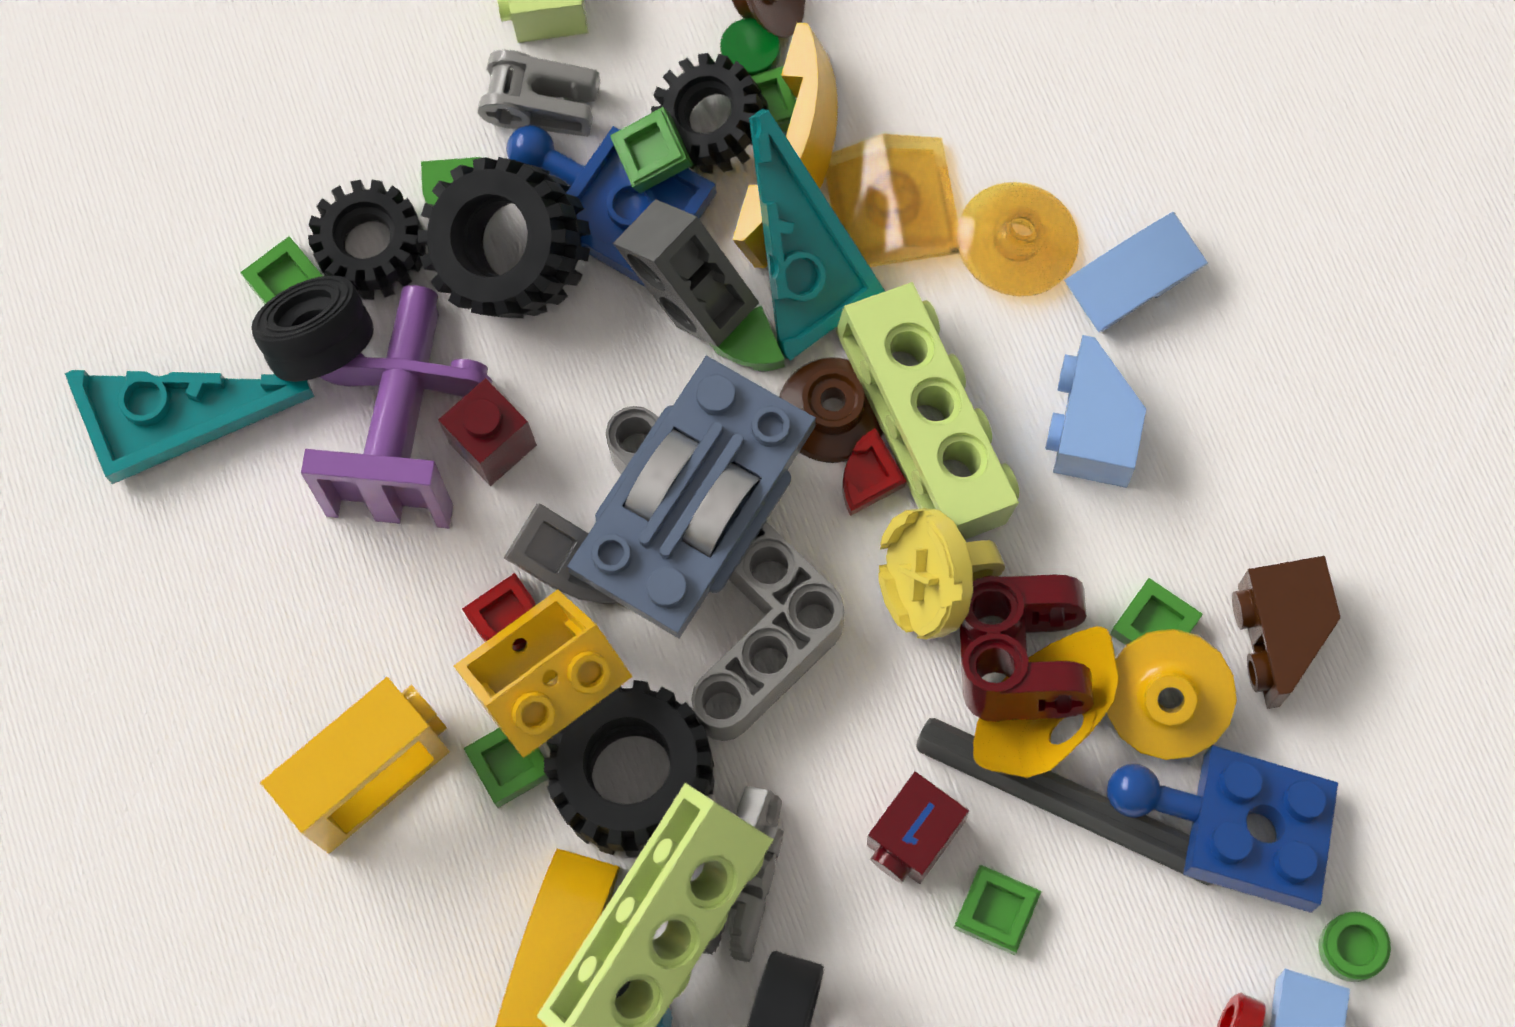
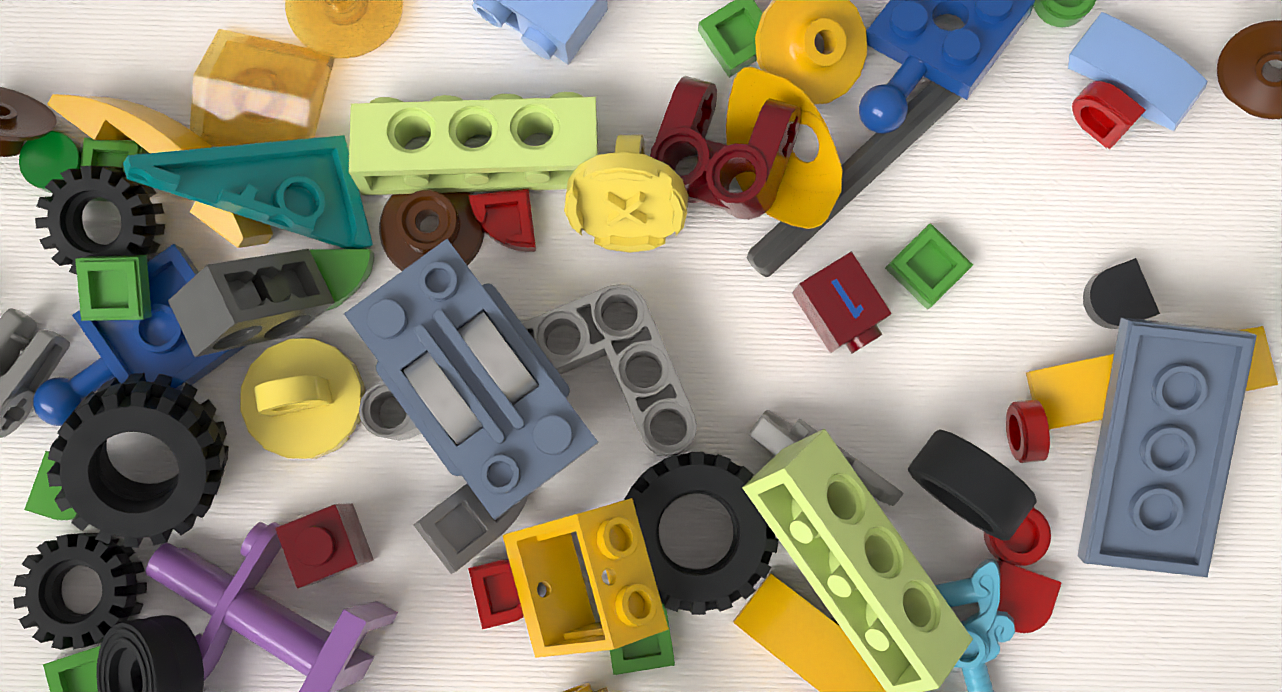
camera: 75 degrees left, 10 degrees up
none -> light yellow tile [240,338,365,459]

